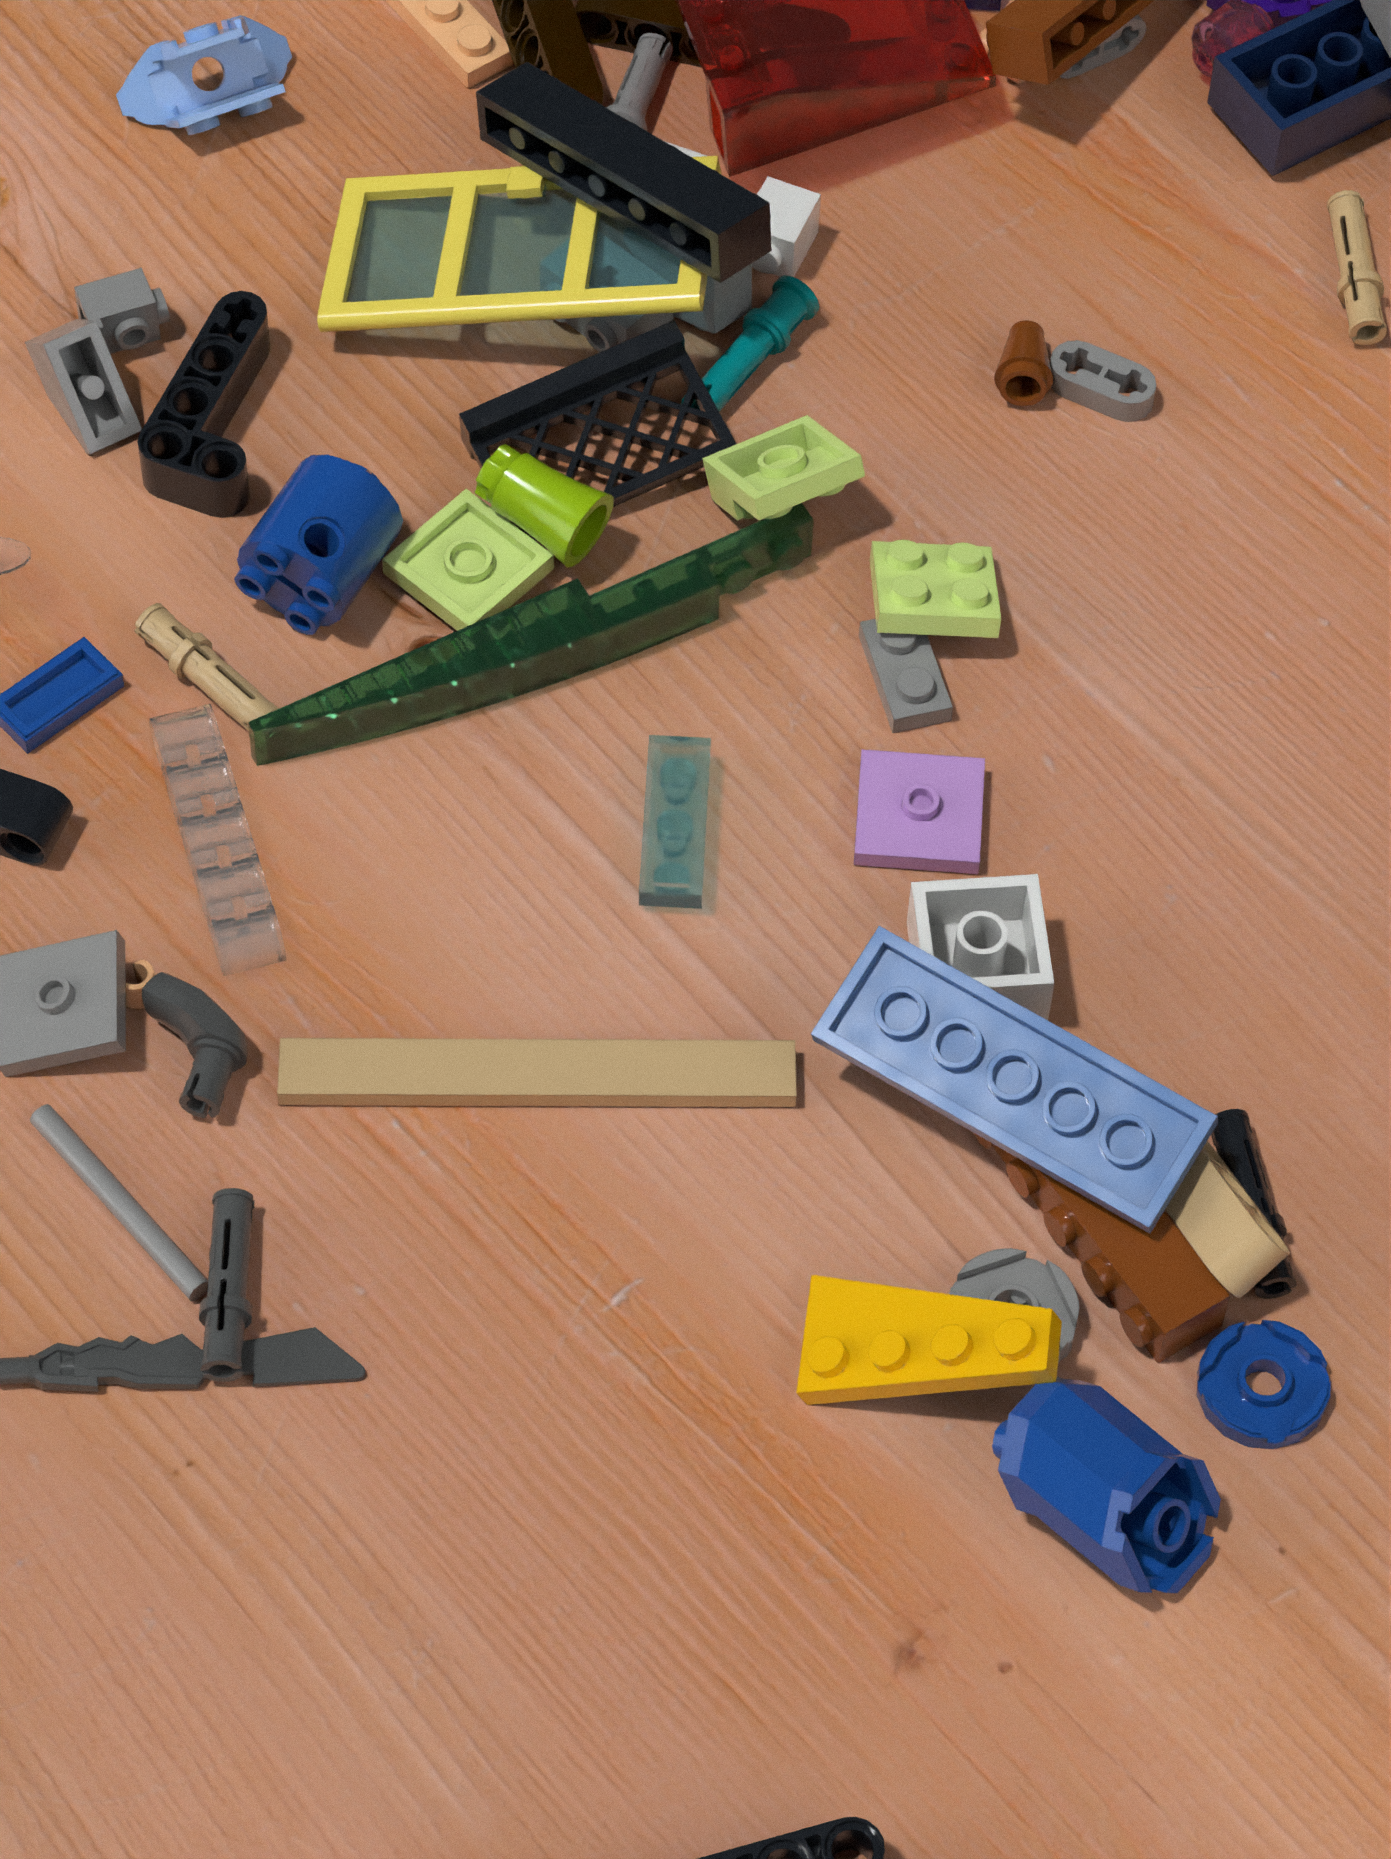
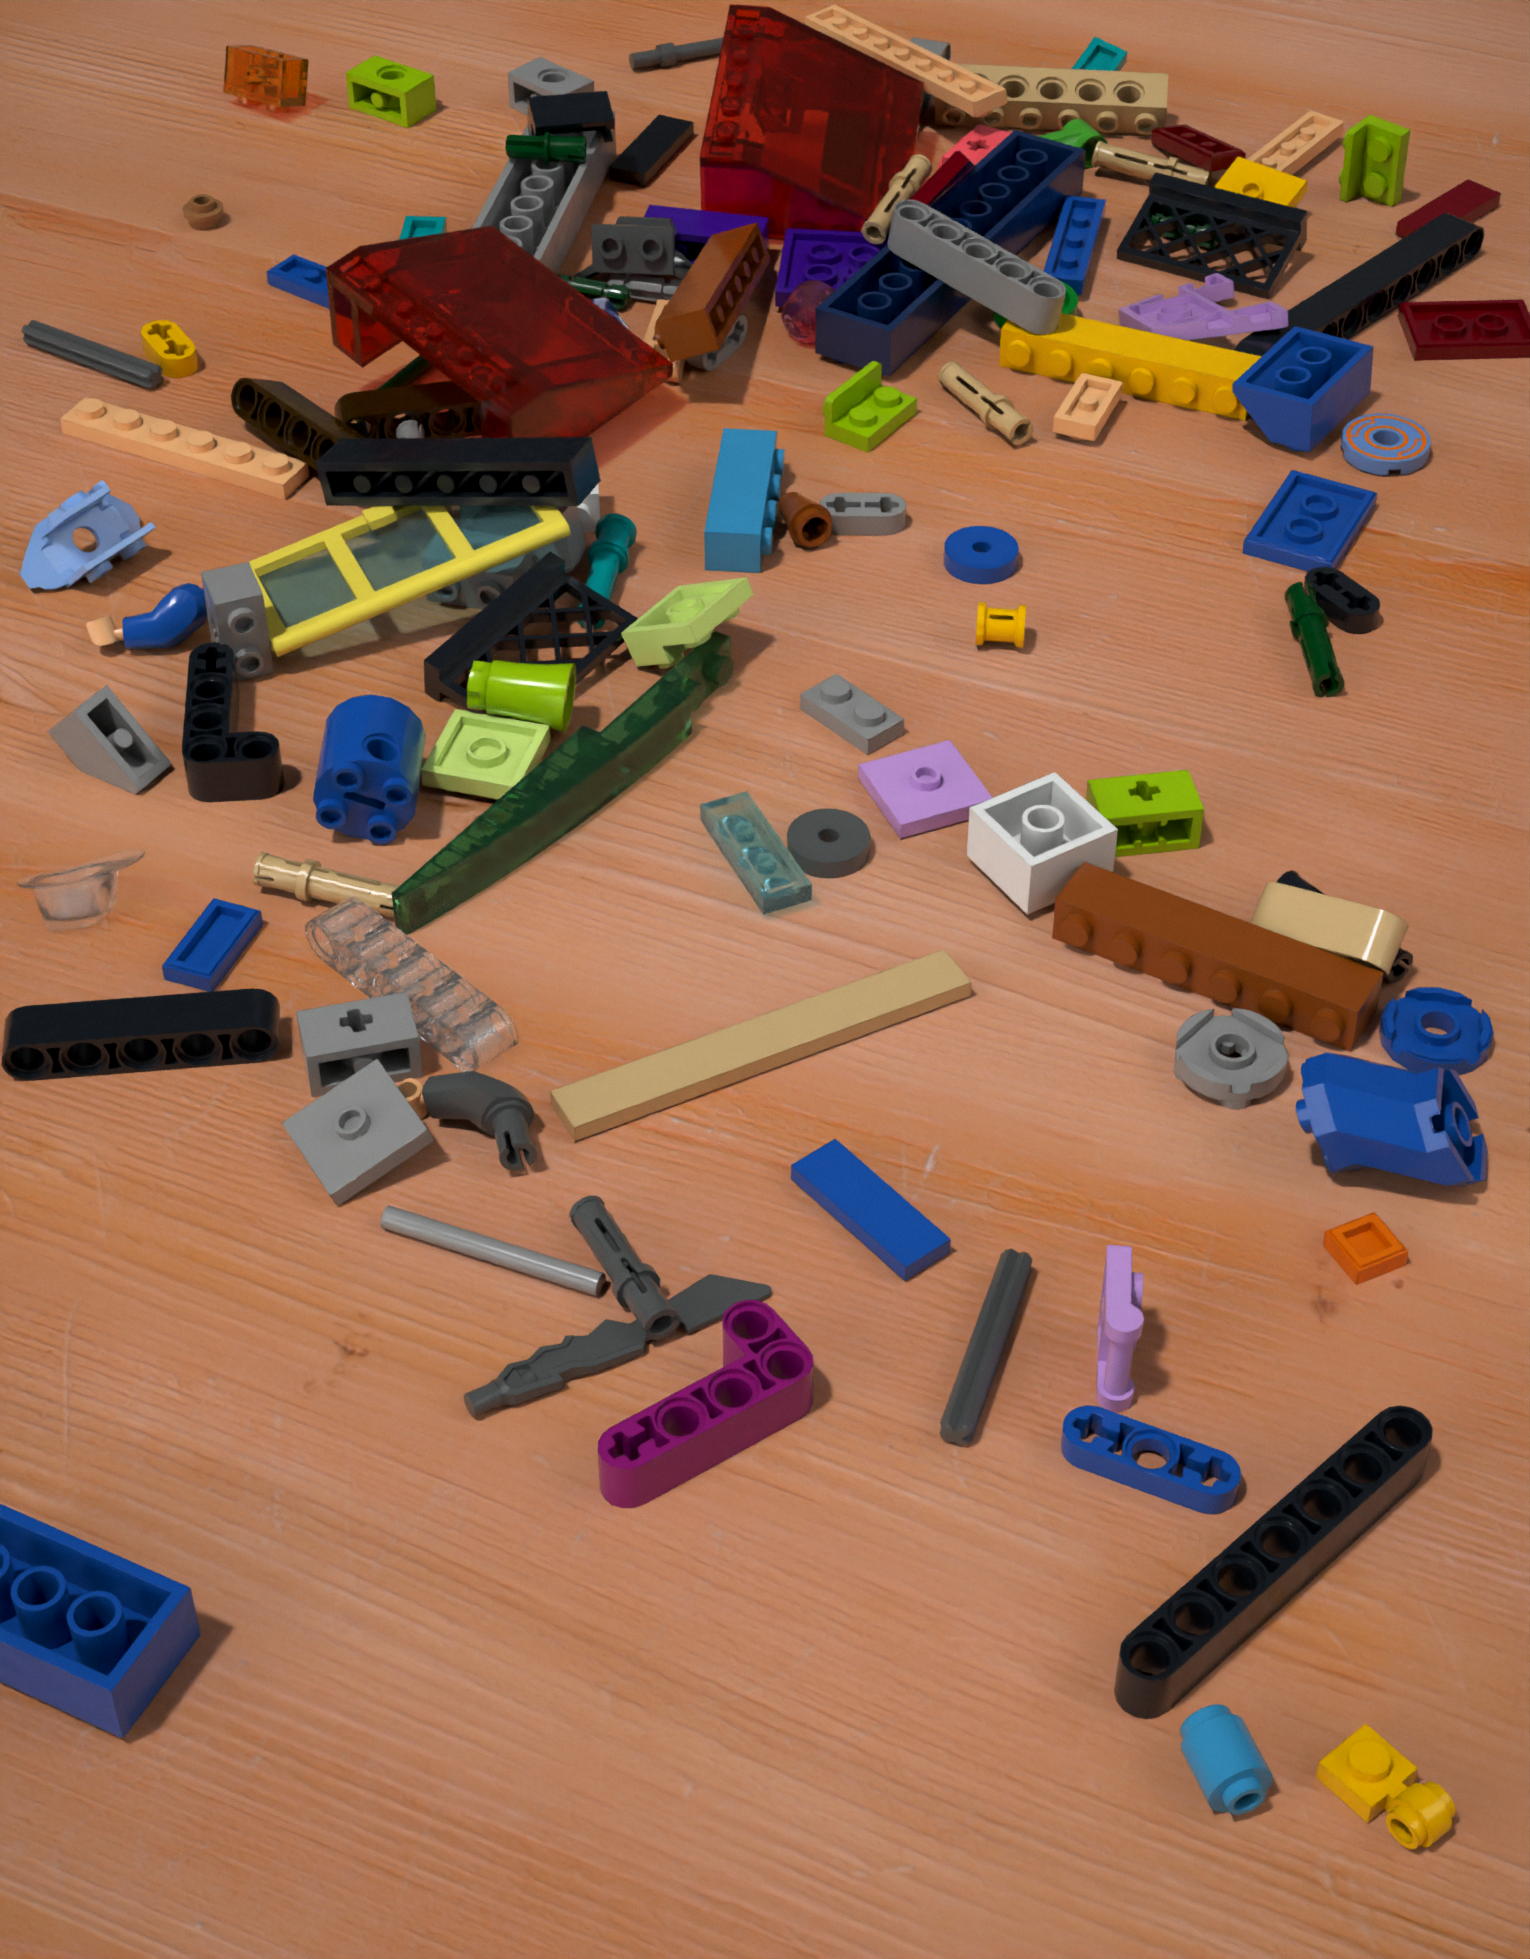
camera: 25 degrees left, 15 degrees down
light grey brick [74,268,170,354] -> none
yellow wing [796,1275,1062,1405] -> none
medium blue plate [811,926,1218,1234] -> none
yellowish green plate [869,540,1001,638] -> none
none -> blue arm [86,583,208,649]
none -> light grey brick [201,562,274,681]
none -> light grey brick [296,992,423,1097]
none -> magenta beam [598,1300,813,1508]
none -> dark azure brick [704,428,785,573]
none -> dark grey piece [787,809,870,878]
none -> blue tile [791,1139,951,1281]
none -> lime bracket [822,361,917,453]
none -> dark grey axle [940,1248,1032,1446]
none -> blue piece [944,526,1019,584]
none -> yellow bush [975,602,1026,648]
none -> blue beam [1061,1406,1241,1514]
none -> lime brick [1086,769,1204,857]
none -> lavender plate [1096,1245,1144,1413]
none -> orange tile [1323,1212,1409,1285]

